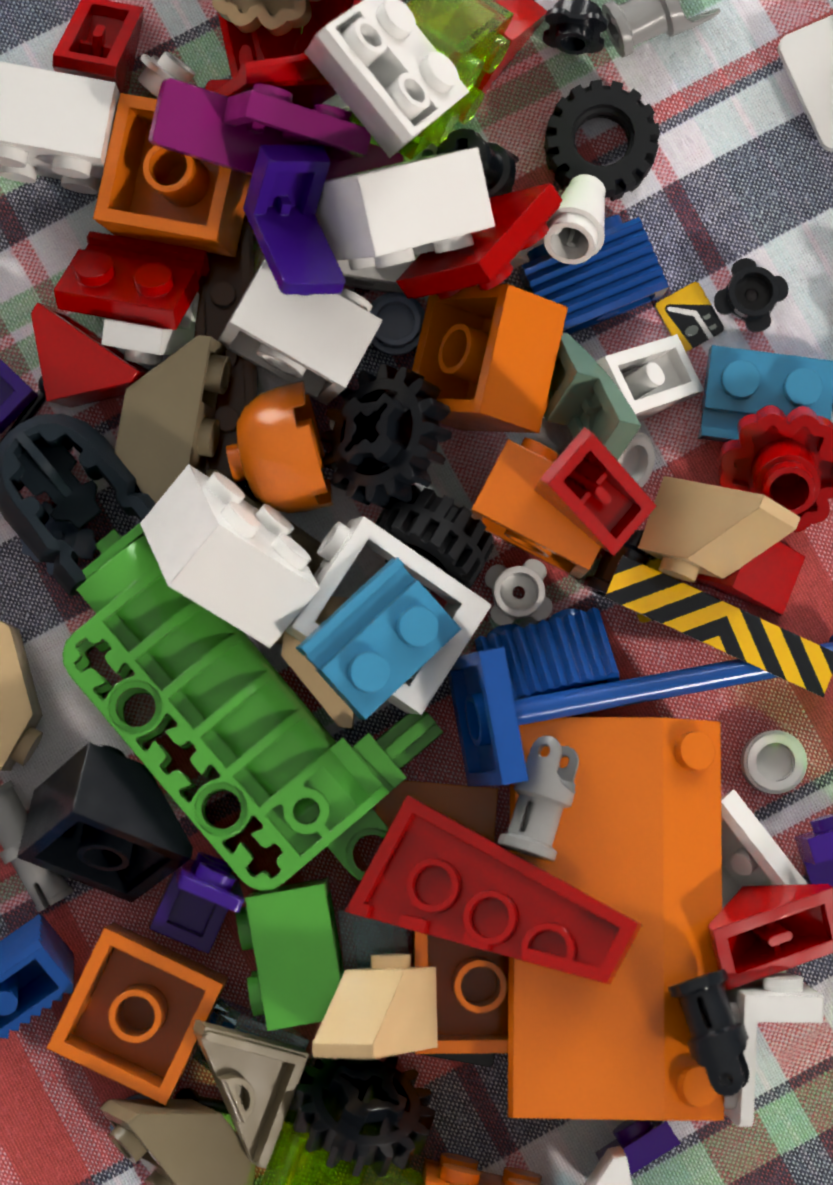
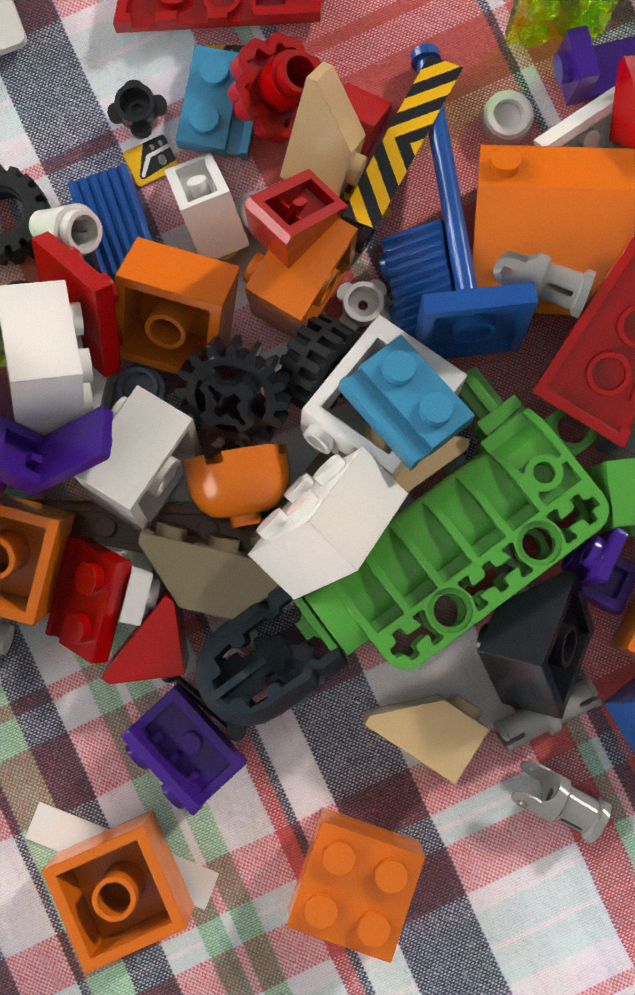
camera: 80 degrees left, 0 degrees up
orange sticker [376,780,499,842] -> none
sand green slope [544,332,642,461] -> none

